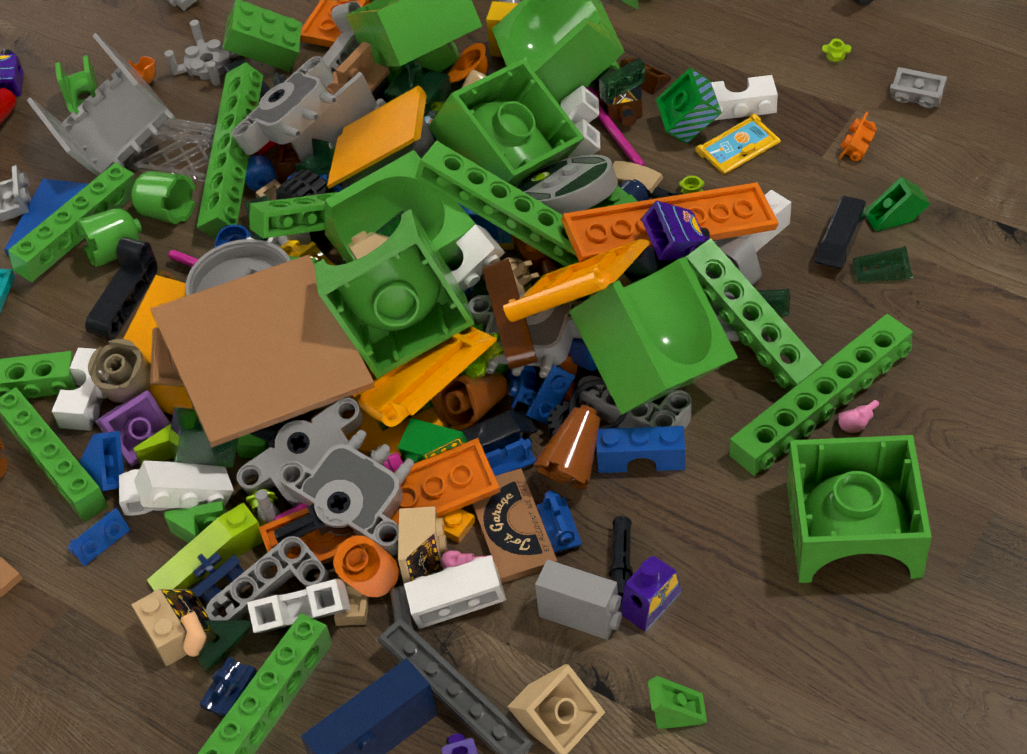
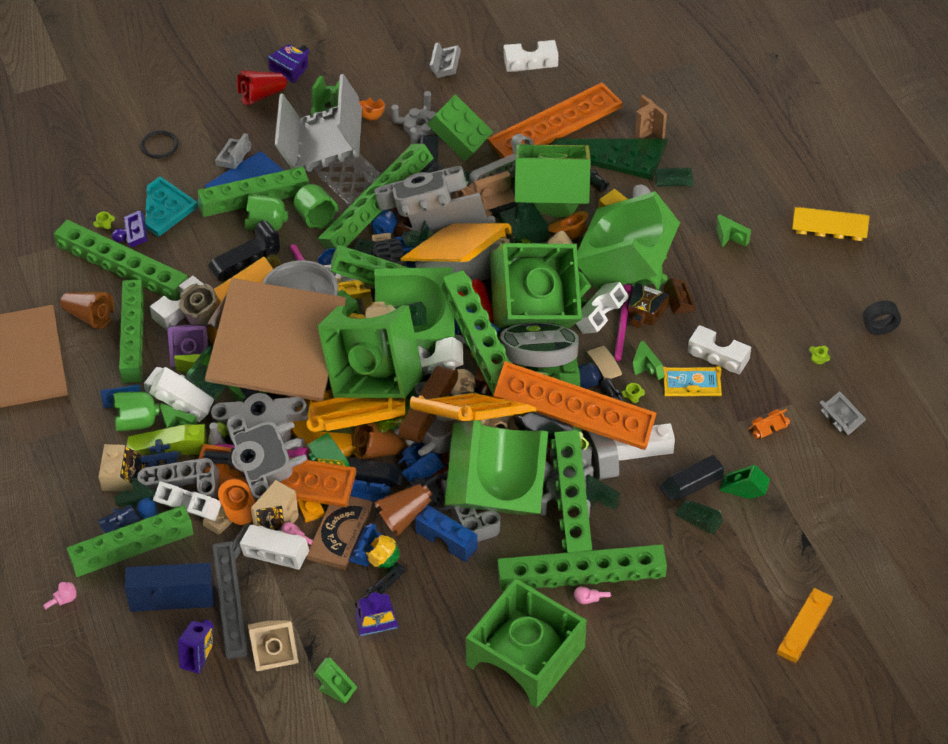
camera: 30 degrees right, 0 degrees up
blue slope [79,431,124,491] -> none
light nougat arm [181,611,207,657] -> none
light grey brick [535,559,622,640] -> none
clear green plate [599,58,645,103] -> none
dark purple torso [641,201,710,260] -> none
green container [655,67,722,144] -> none
none -> bright green cylinder [113,392,159,432]
none -> blue cone [137,498,158,520]
none -> yellow piece [366,535,400,568]
none -> bright green slope [633,341,665,380]

